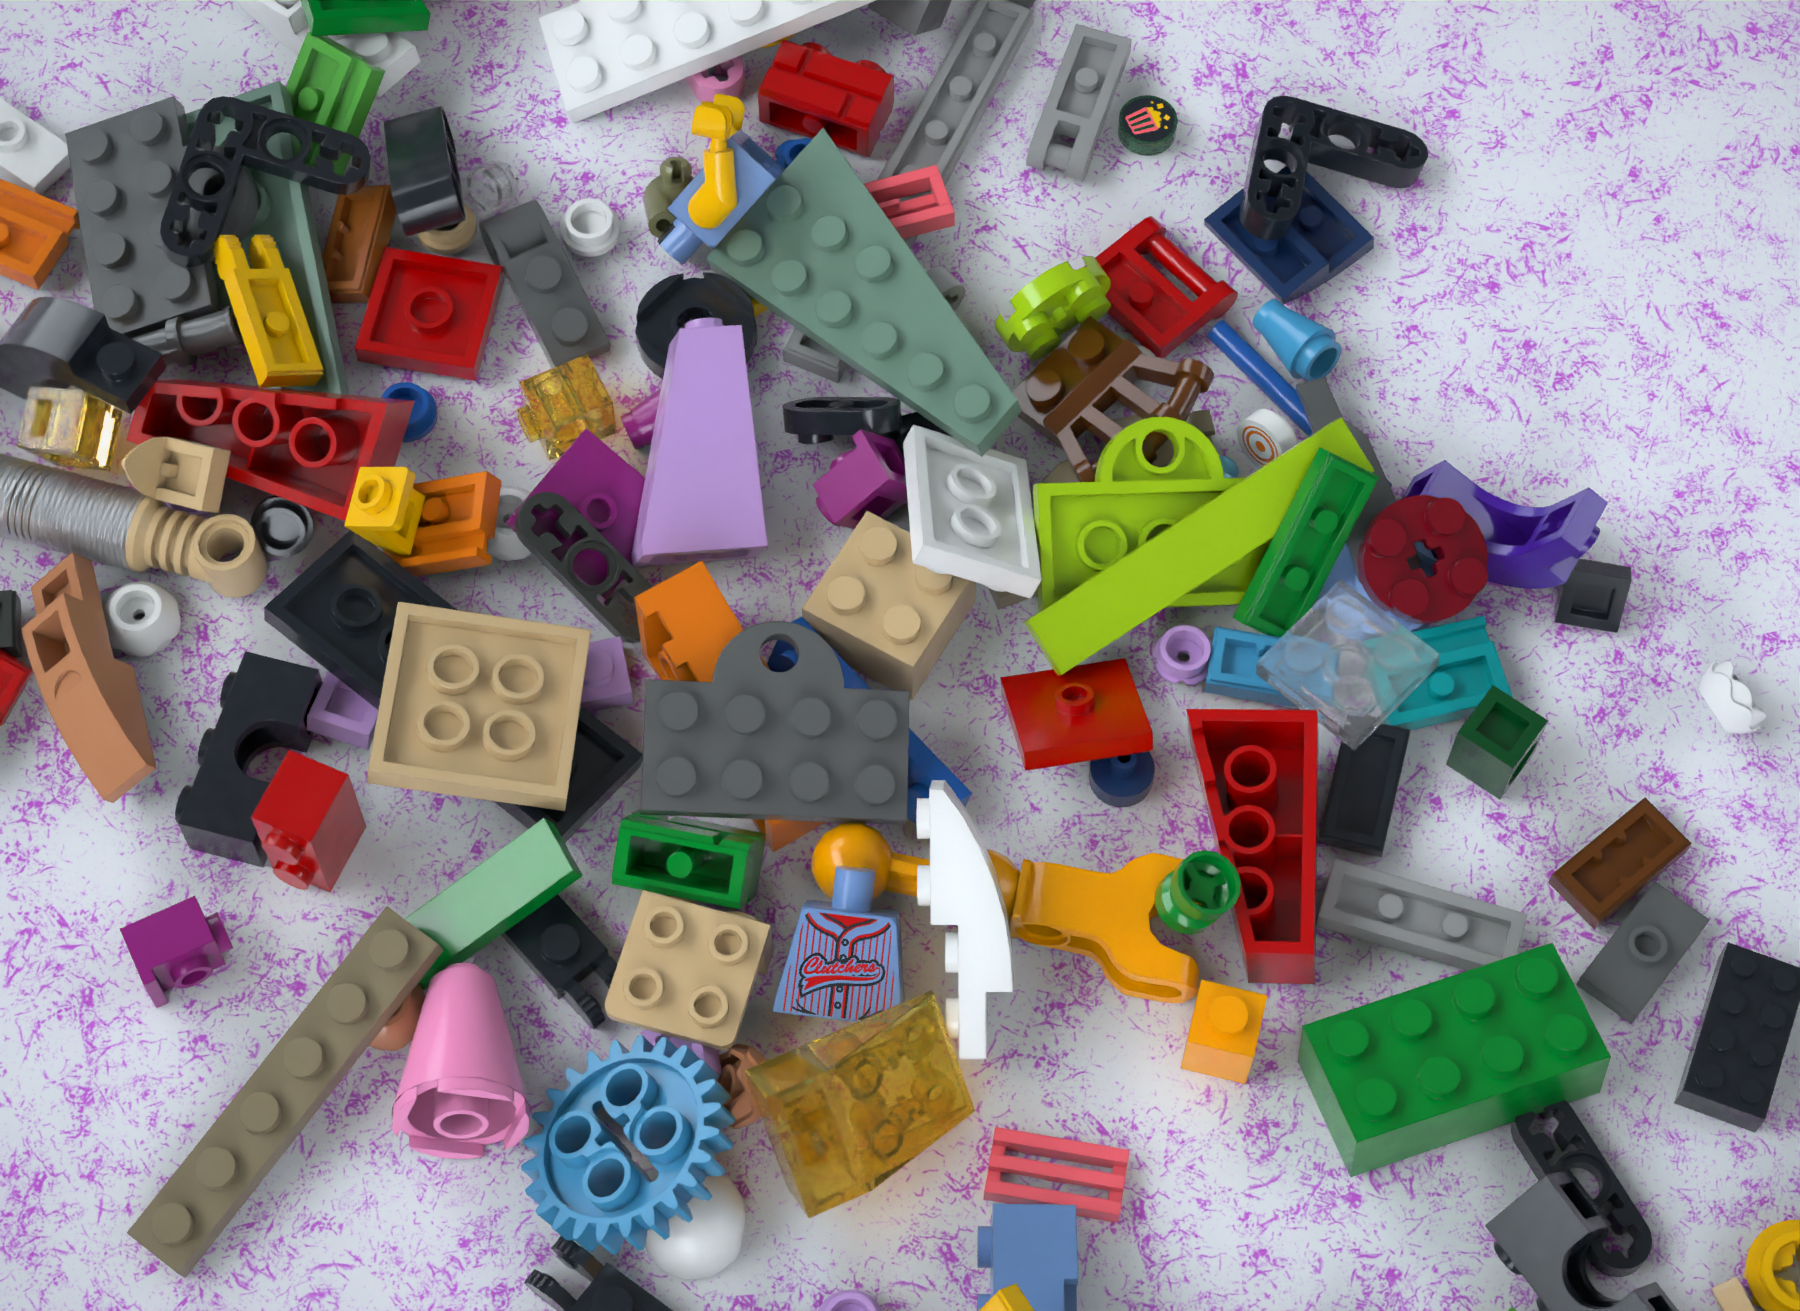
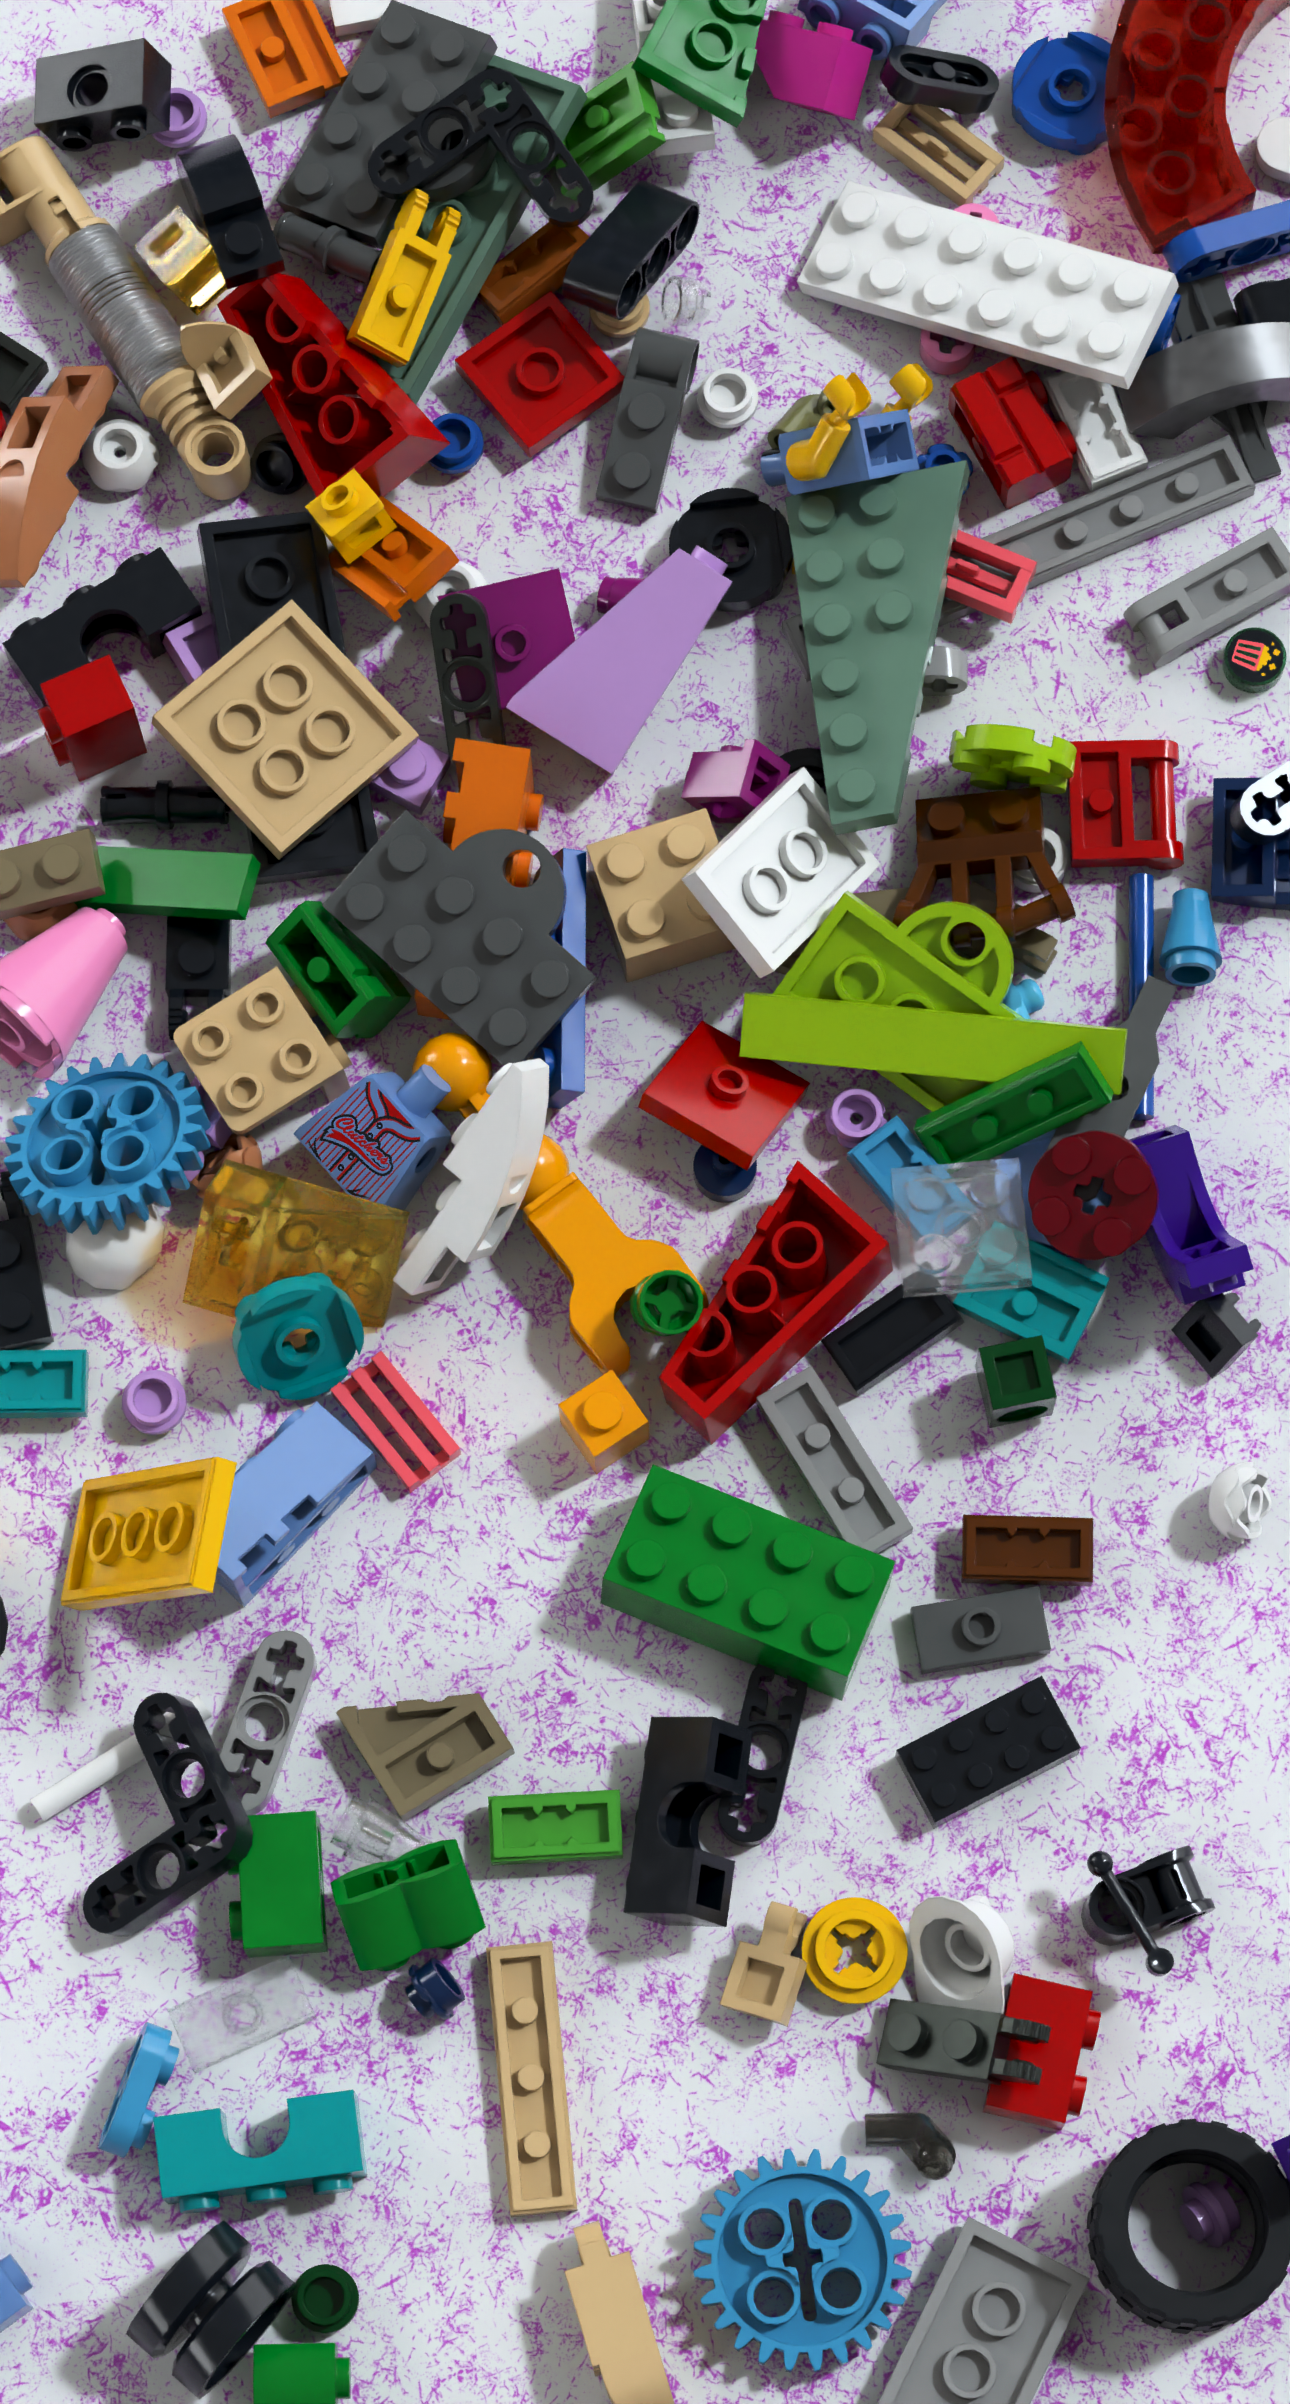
camera: 45 degrees right, 10 degrees up
clear yellow brick [516,354,617,461] -> none
black plate [782,397,903,444] -> none
white tile [1237,409,1298,468] -> none
none -> black pin [100,780,230,830]
none -> teal plate [232,1272,364,1400]
none -> white plate [1042,371,1148,492]

